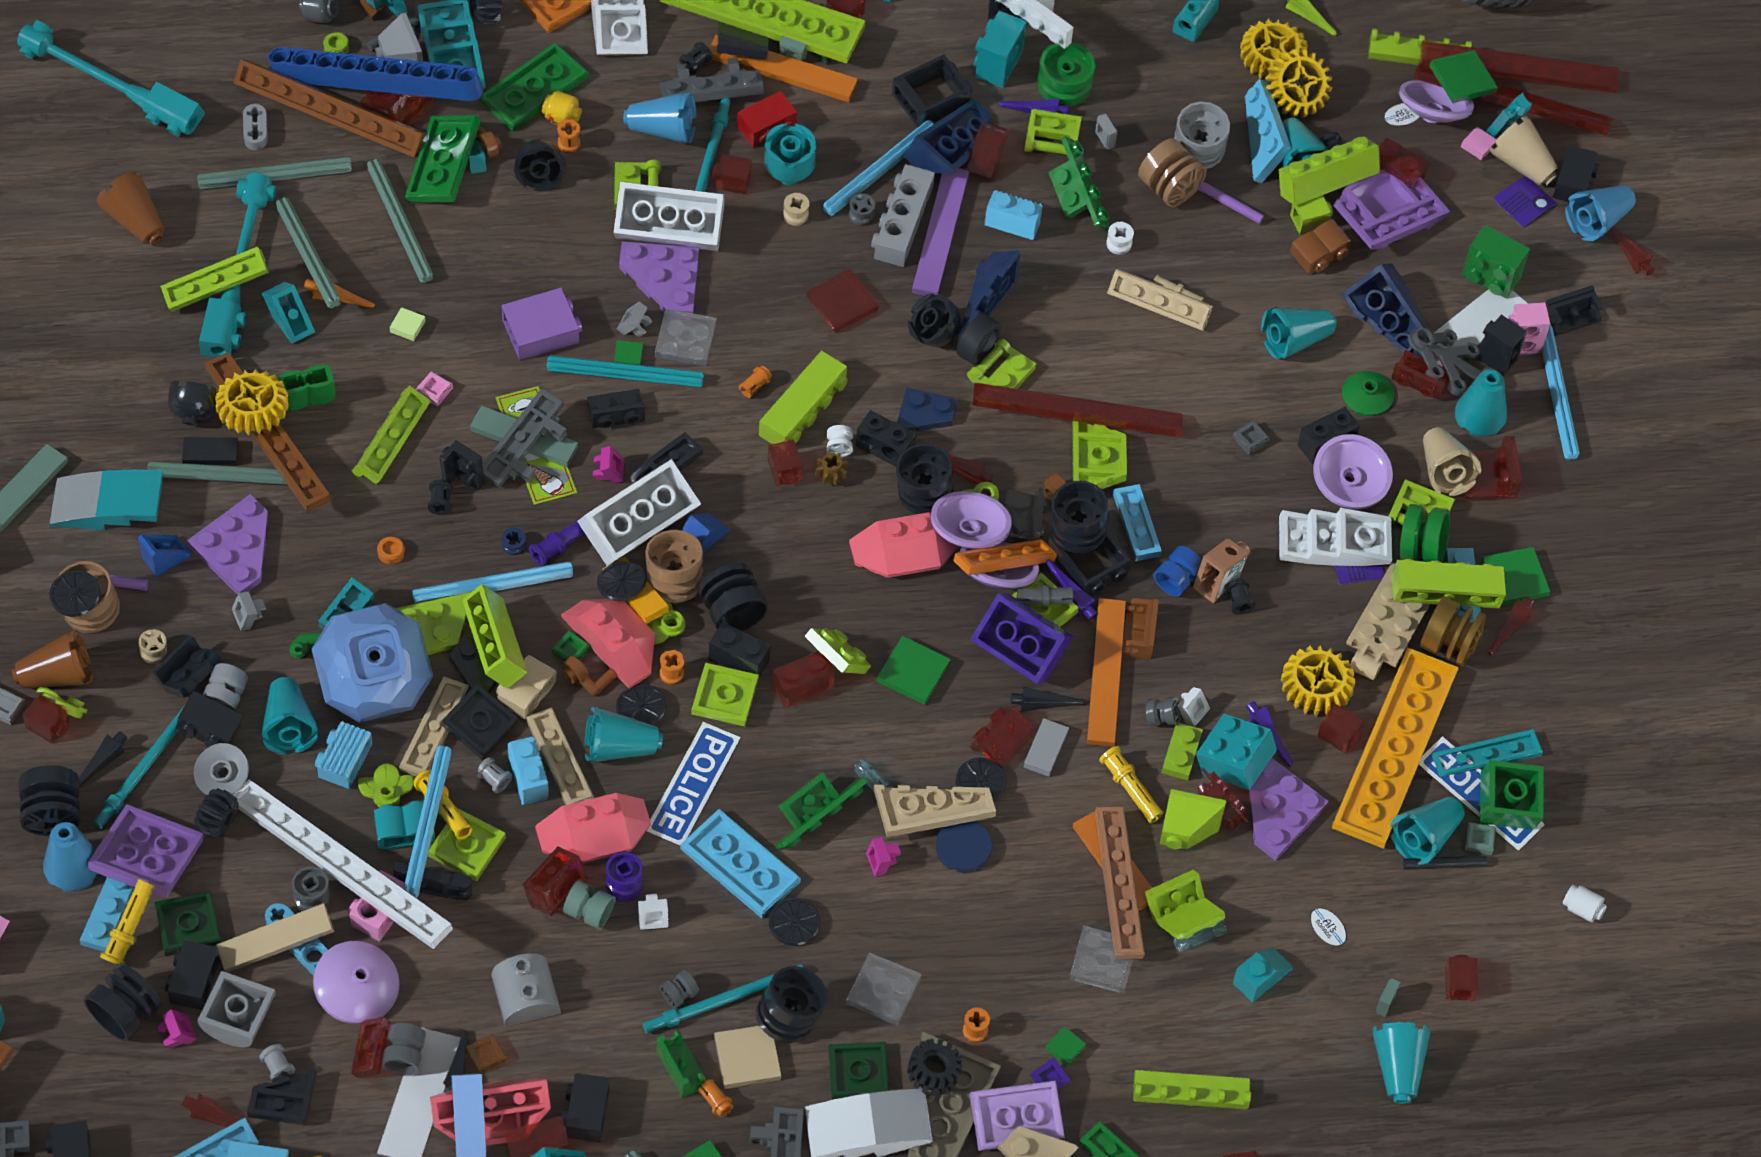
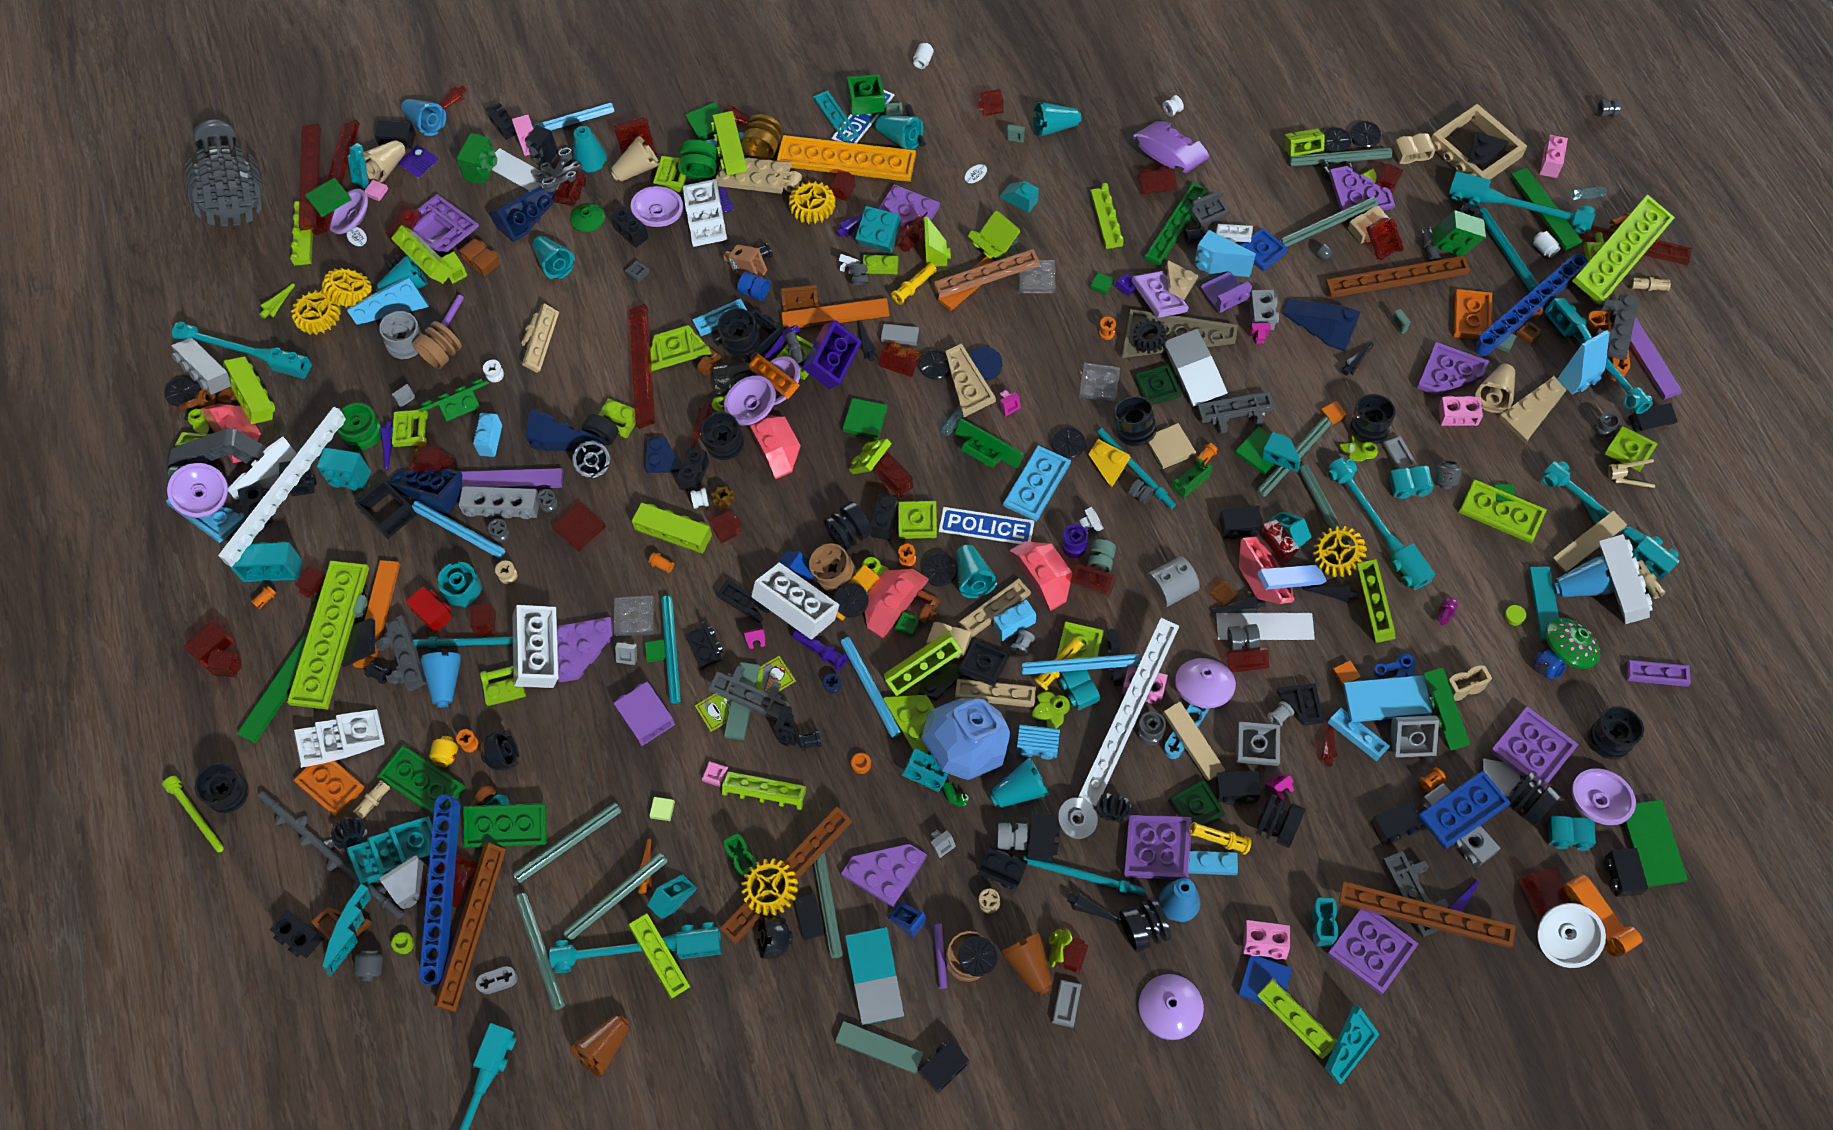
camera: 95 degrees left, 5 degrees up
none -> tan pin [353,780,390,820]
none -> dark grey wheel [536,489,558,512]
none -> yellow wing [1089,439,1131,487]

